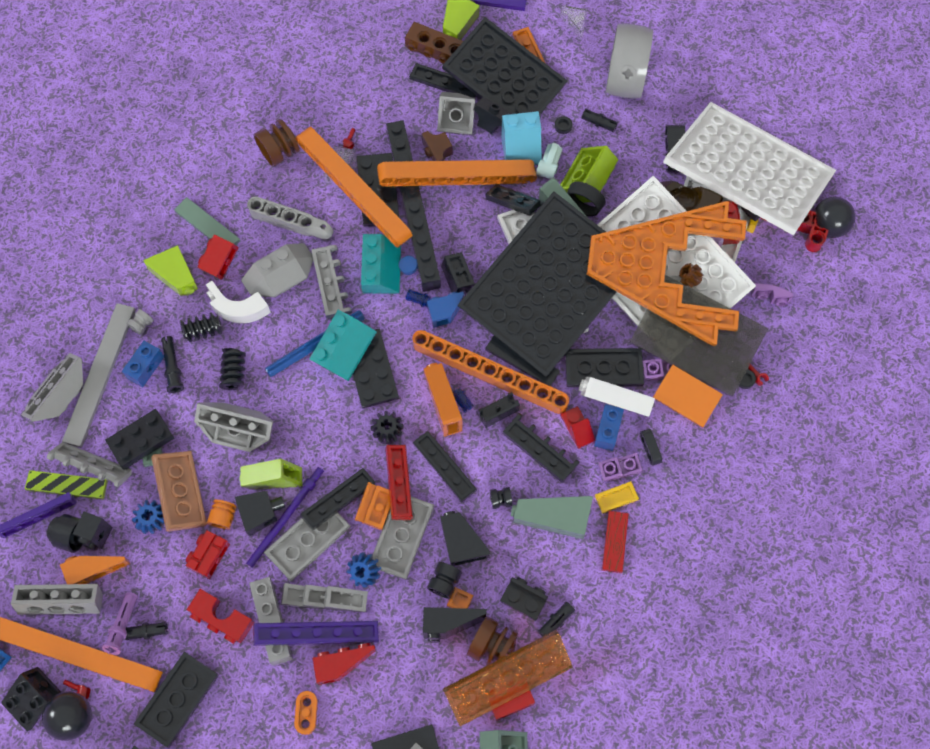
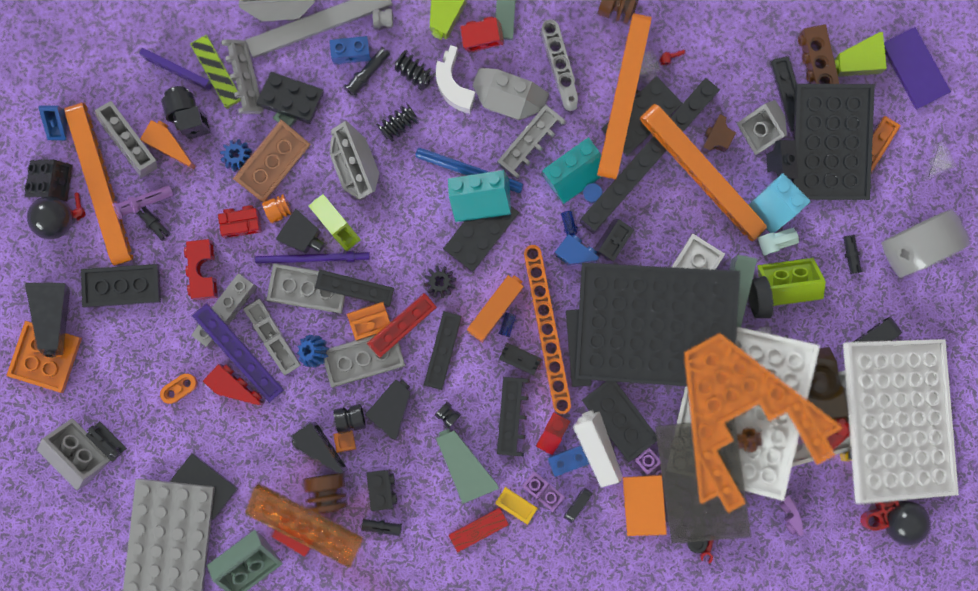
camera: 55 degrees right, 15 degrees up
black plate [485,184,541,216] -> none
black tile [554,116,572,134] -> none

